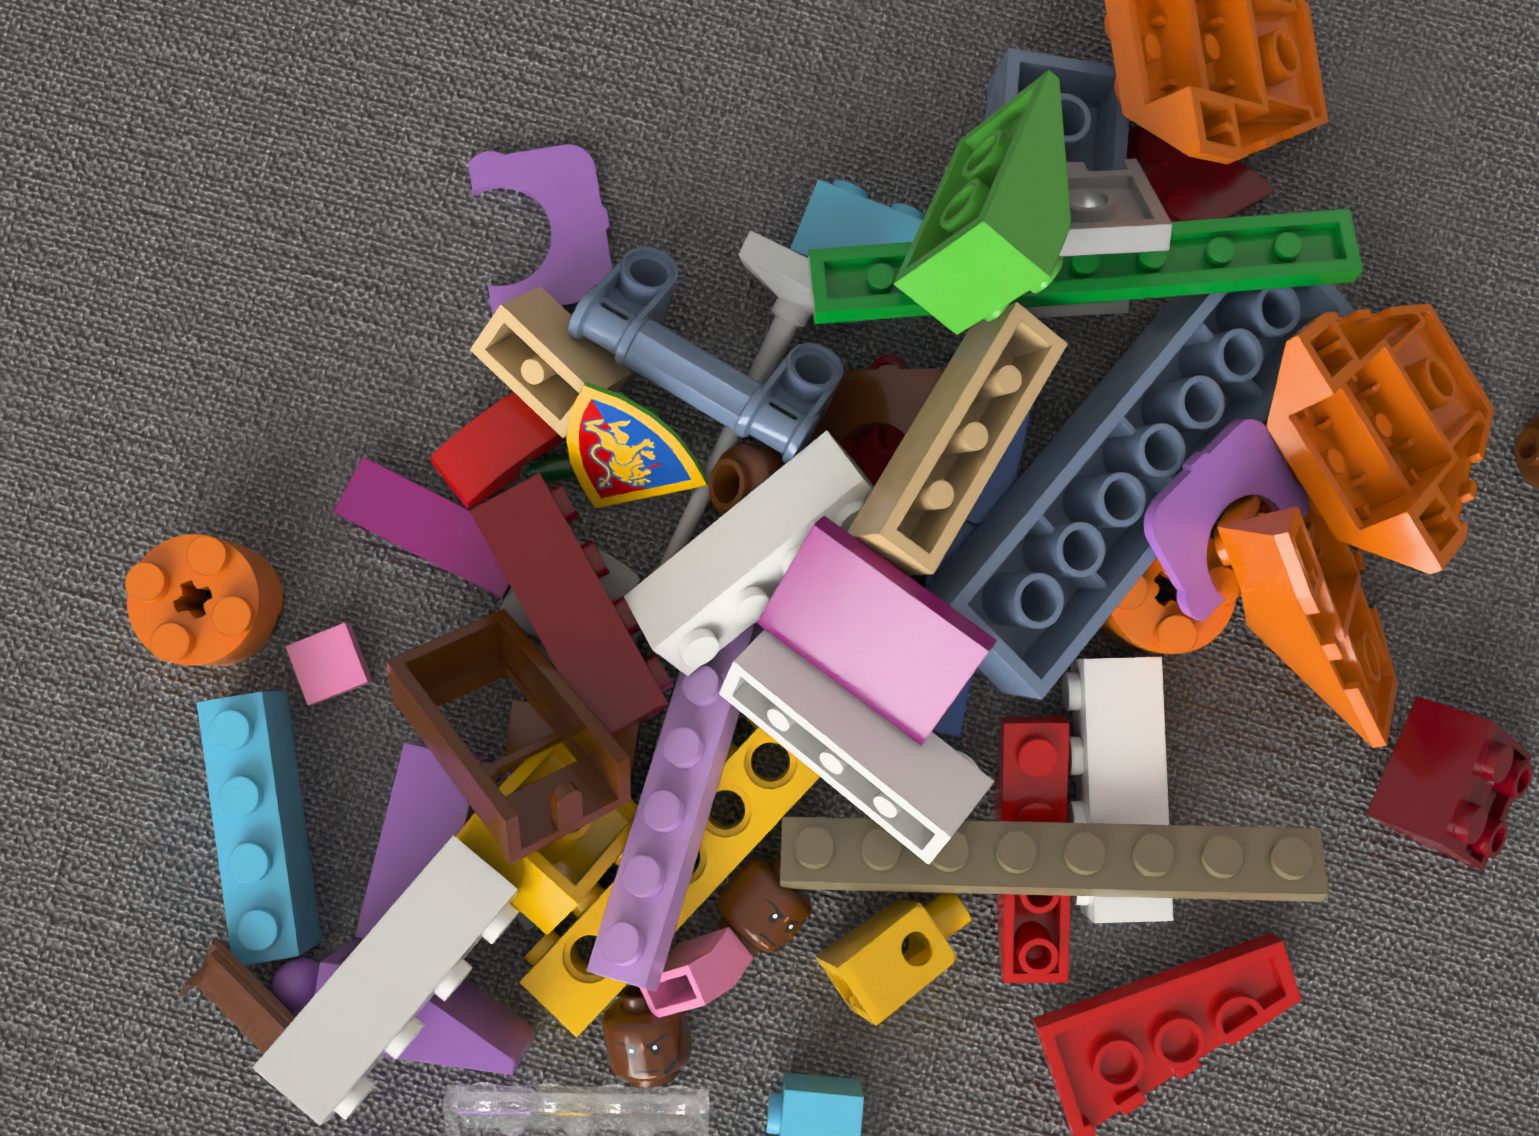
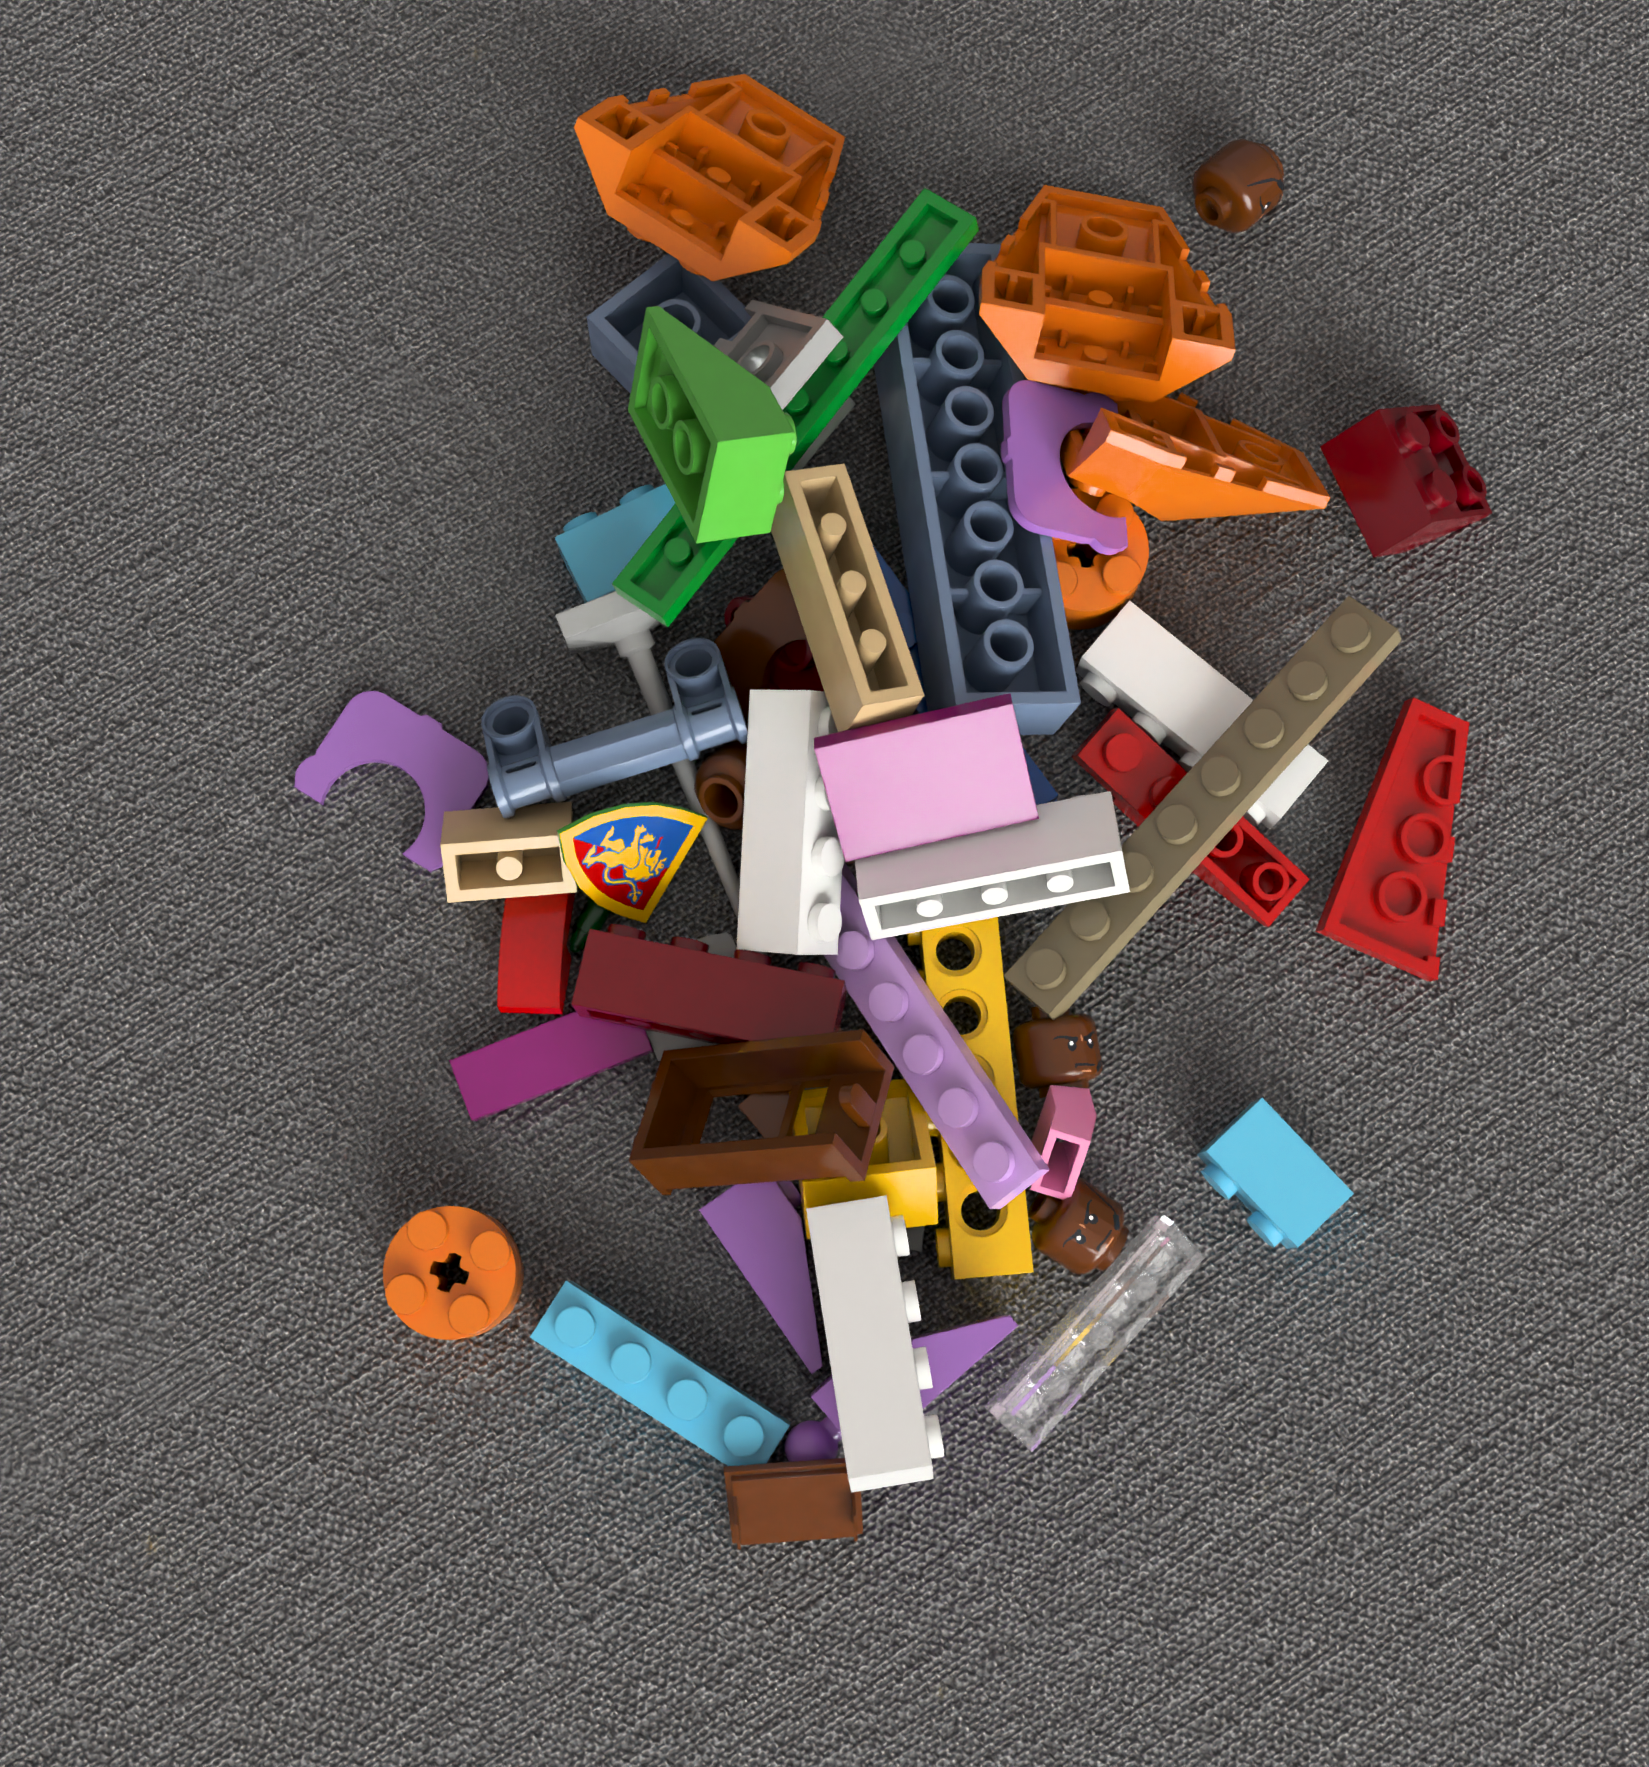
camera: 45 degrees left, 5 degrees down
bright pink tile [285,623,373,706] -> none
yellow torso [815,893,971,1026] -> none
dark red wing [1127,125,1275,222] -> none

